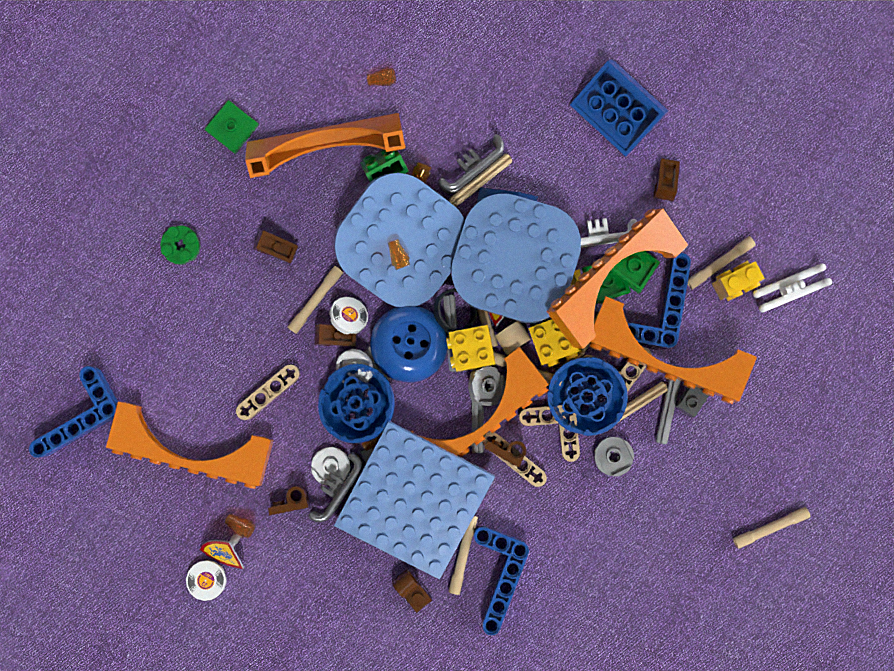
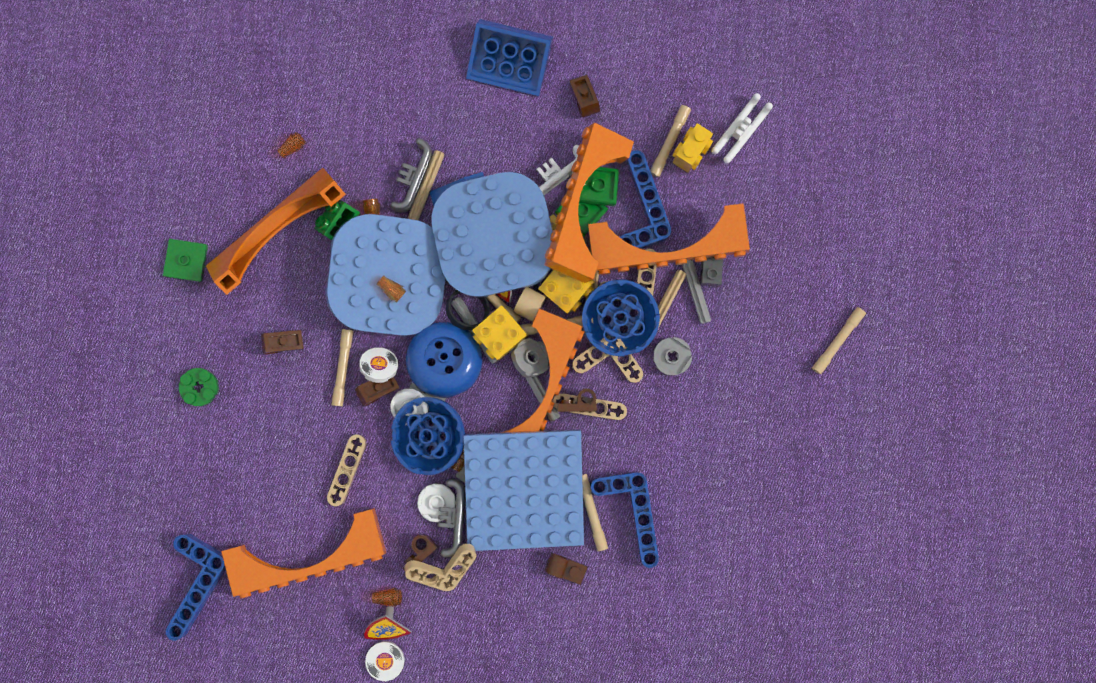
camera: 30 degrees left, 0 degrees up
none -> tan beam [404,544,476,591]

